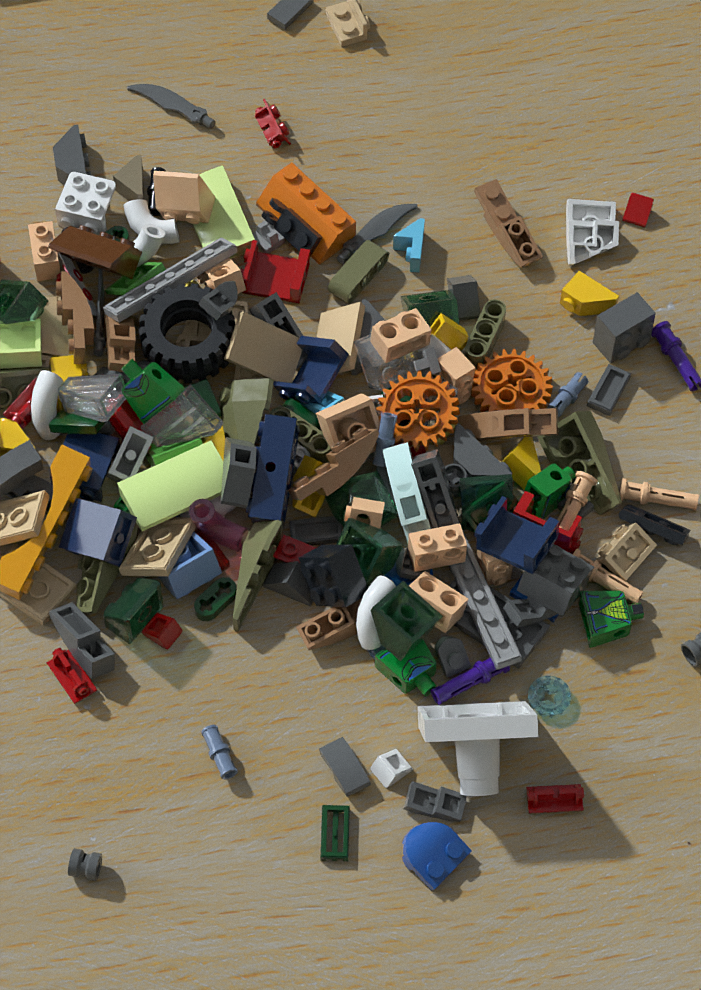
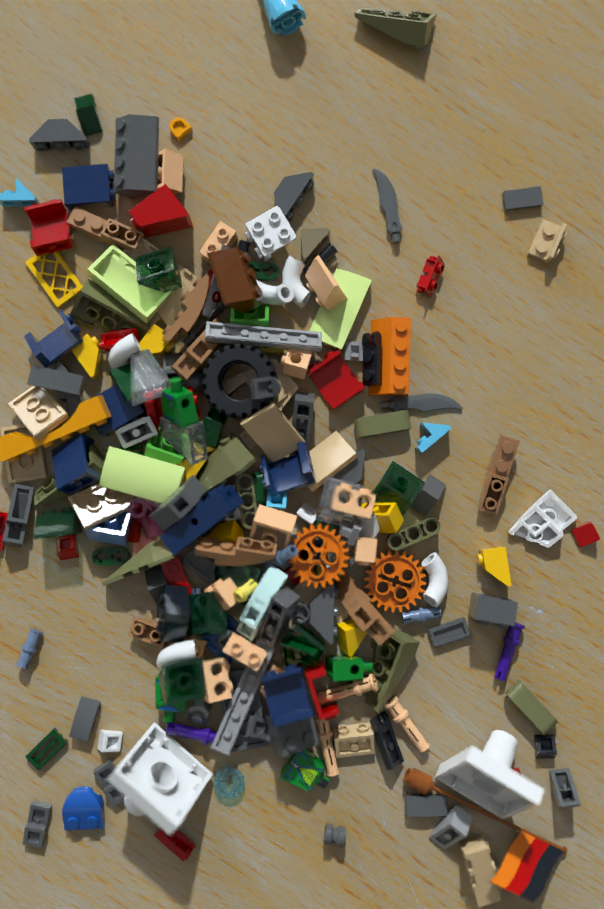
camera: 45 degrees right, 25 degrees up
none -> dark grey slope [23,801,52,848]
none -> light yellow pin [233,579,258,602]
none -> white cylinder [421,552,448,608]

